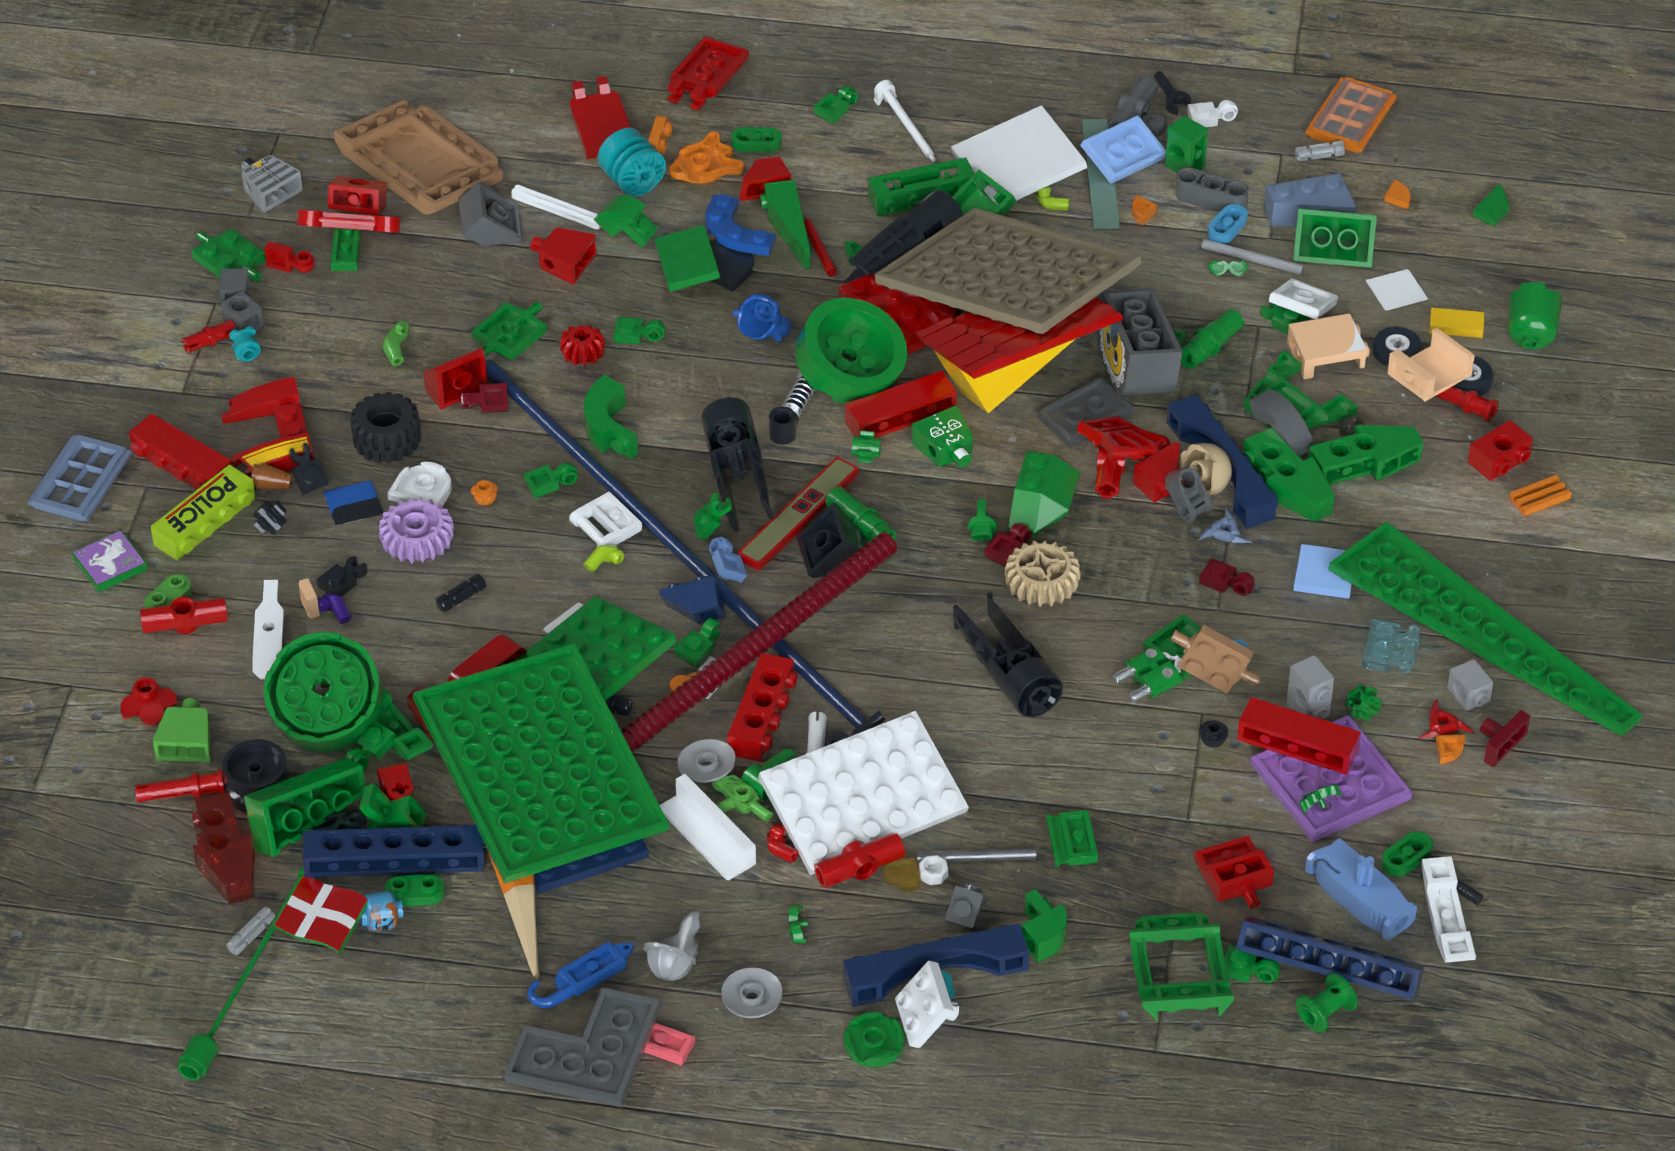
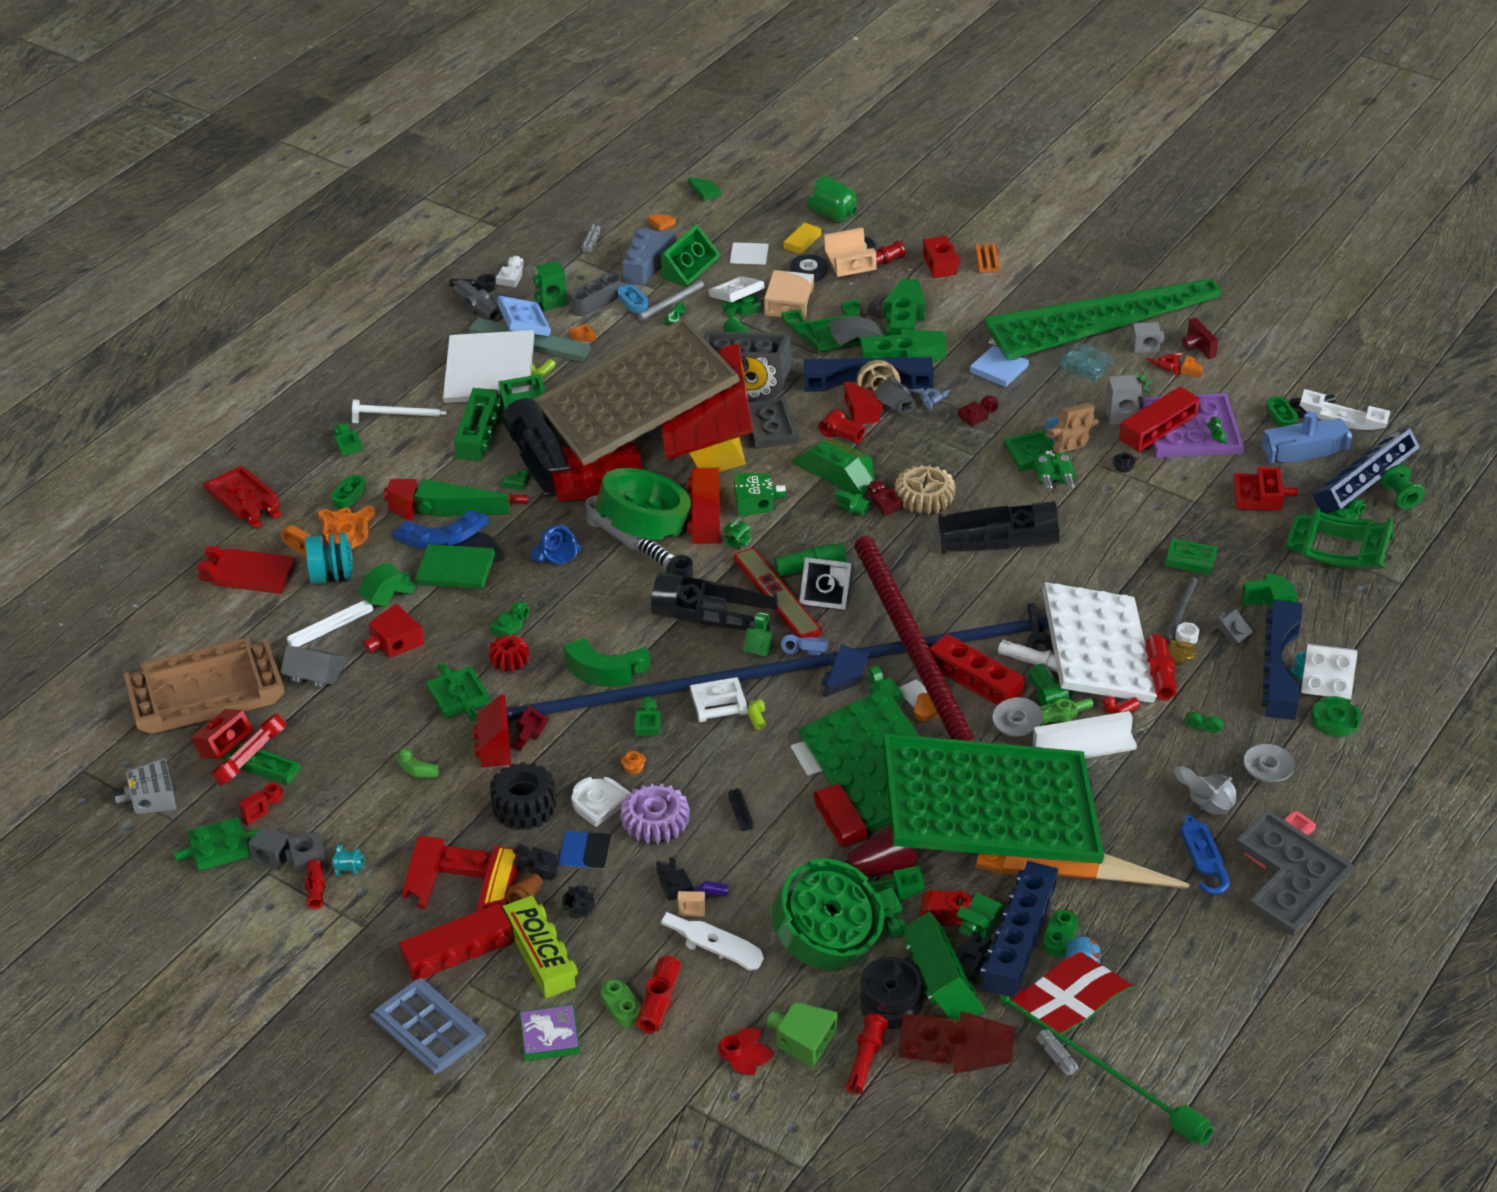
camera: 65 degrees left, 5 degrees down
red plate [1077,416,1170,460] -> none
clear piece [1305,77,1397,153] -> none

